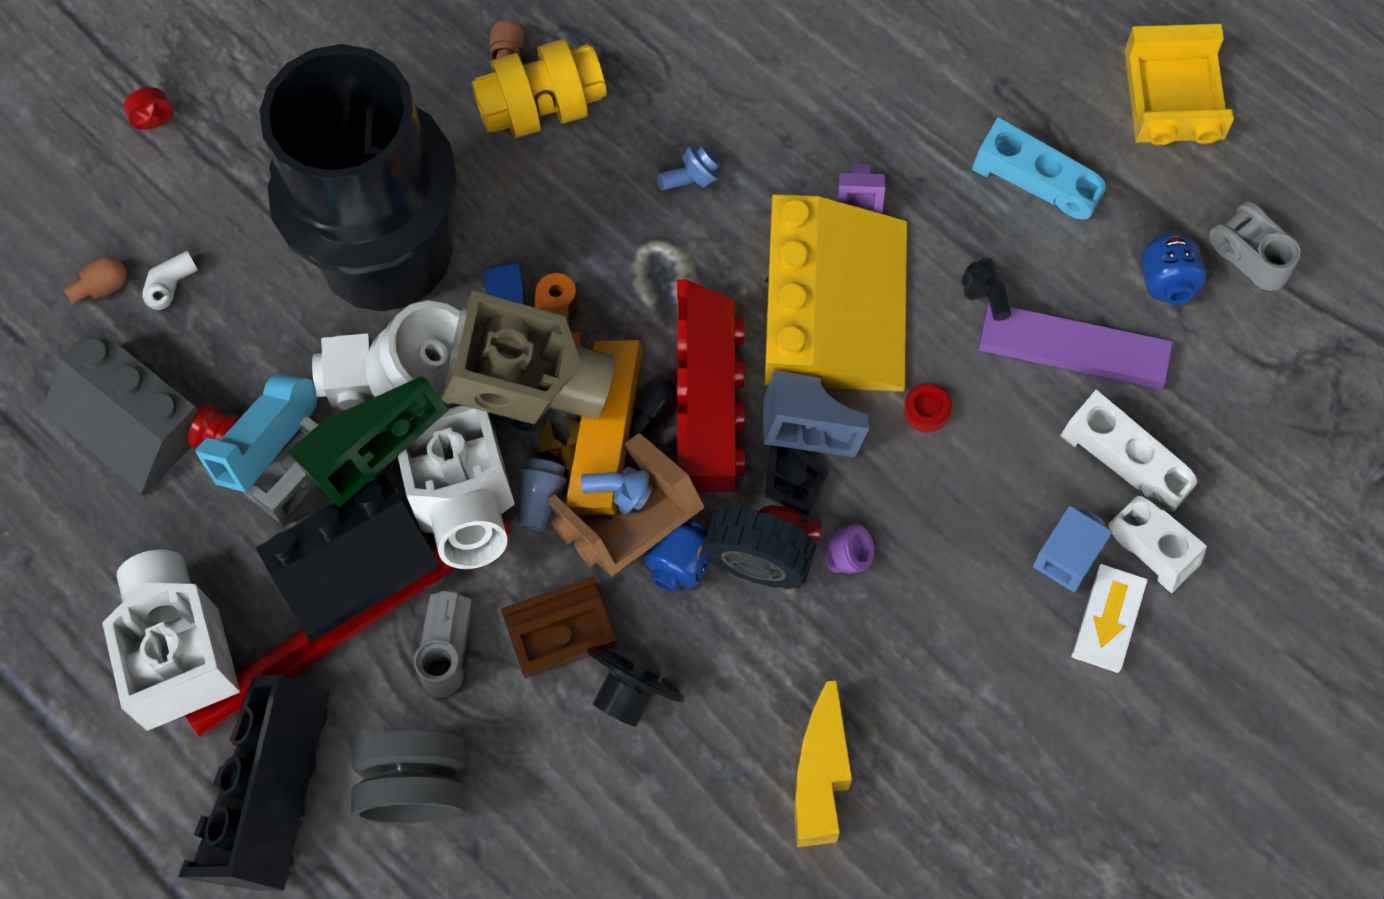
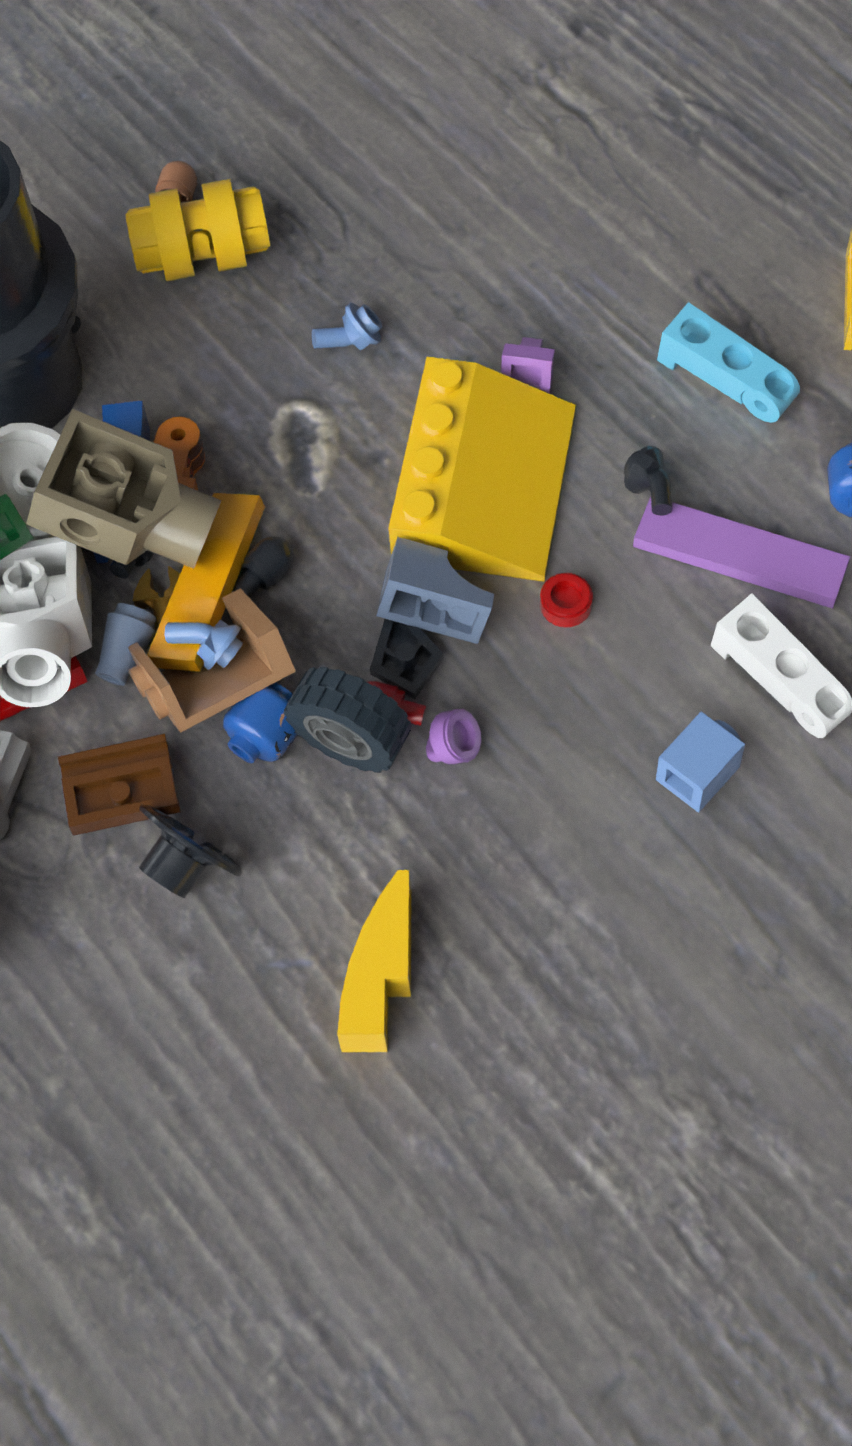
camera: 10 degrees right, 5 degrees down
red wedge [677,279,745,492] -> none
white tile [1071,564,1148,673] -> none
white leg [1109,496,1207,594] -> none

